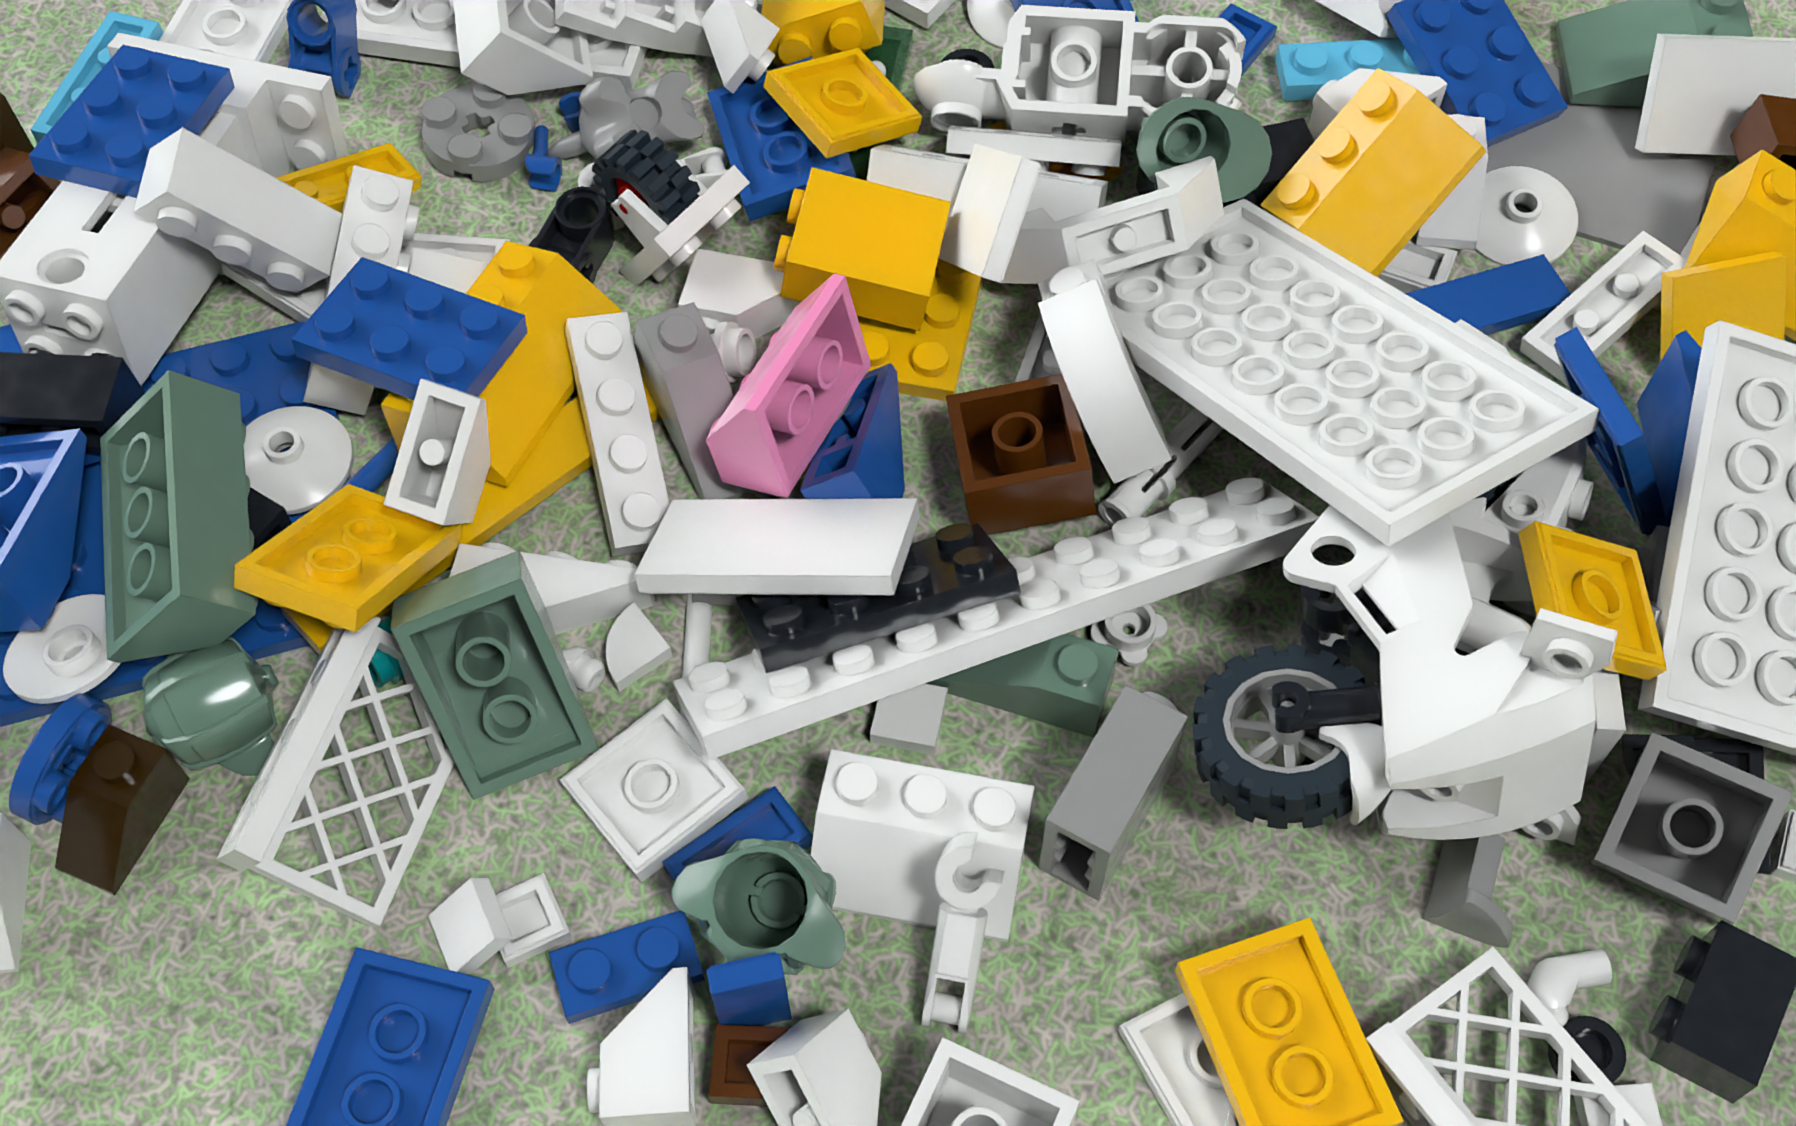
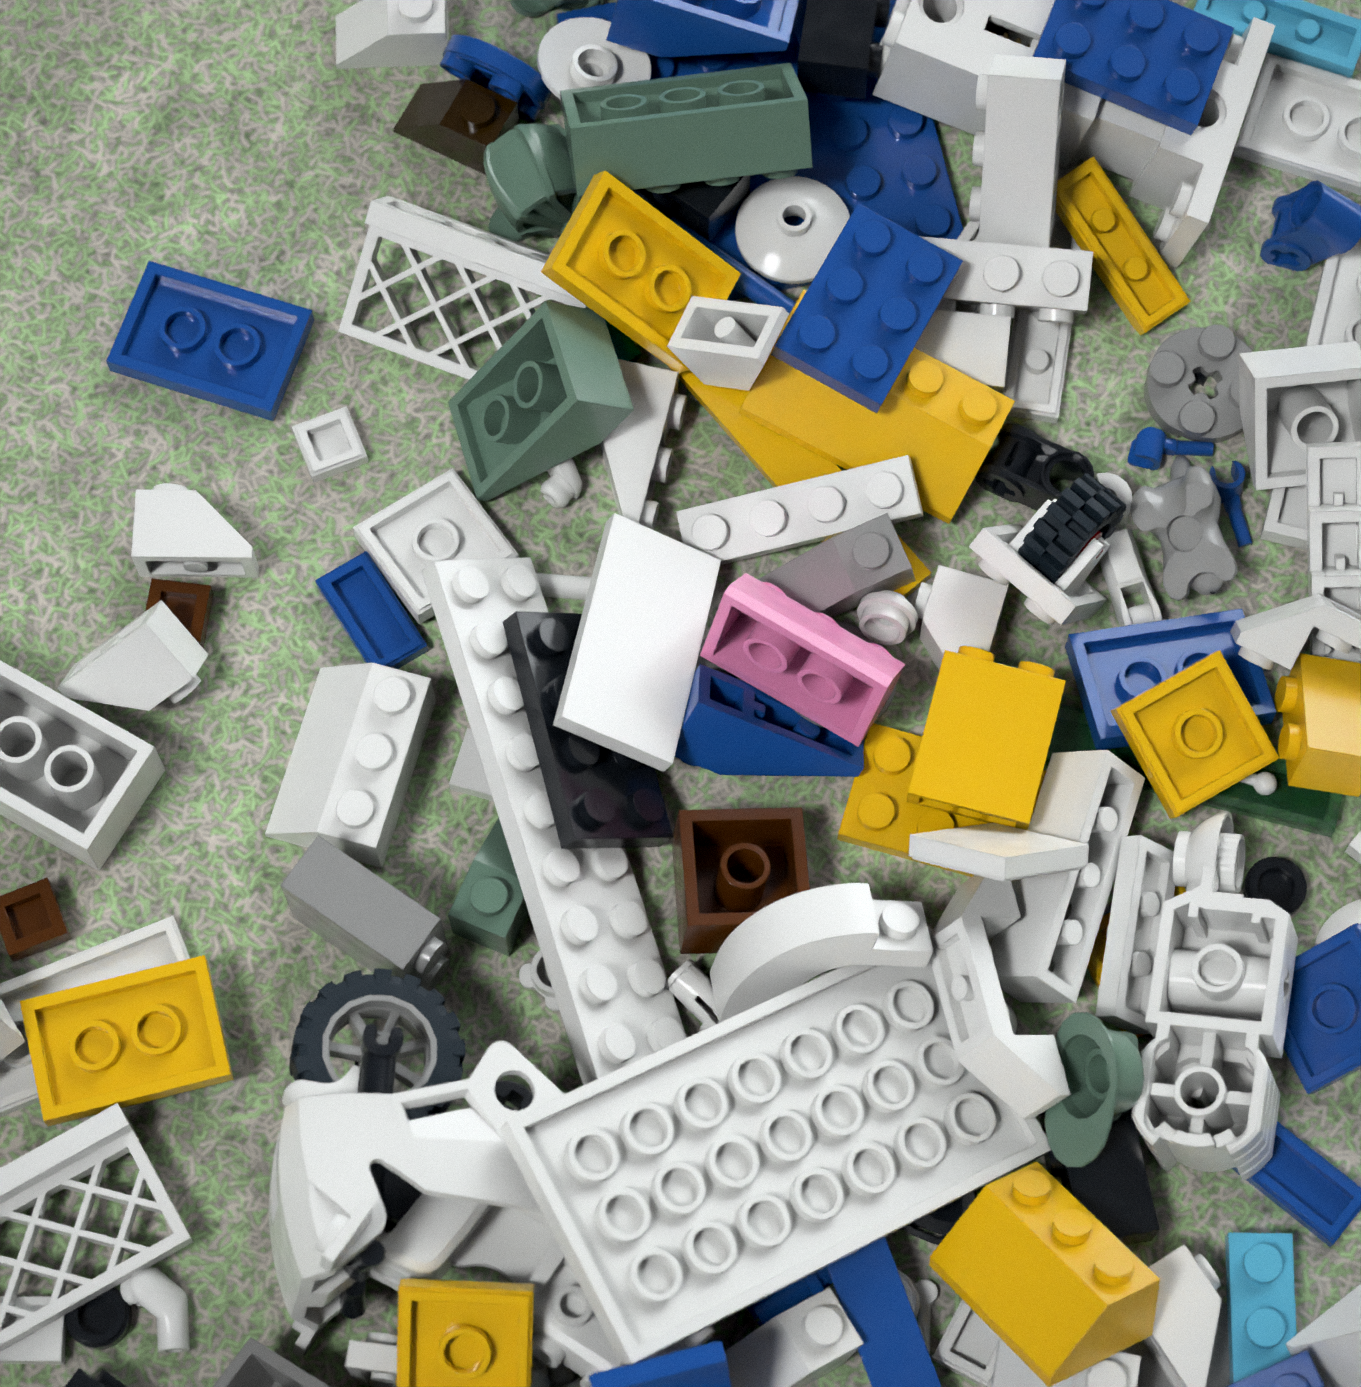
camera: 95 degrees right, 10 degrees up
white tile [428,878,513,975] -> none
blue plate [549,910,705,1024] -> none
white tile [606,602,673,692] -> none
sand green piece [672,838,846,975] -> none
blue tile [706,952,792,1026] -> none
white piece [921,832,1005,1034] -> none
light grey tile [1423,834,1513,948] -> none

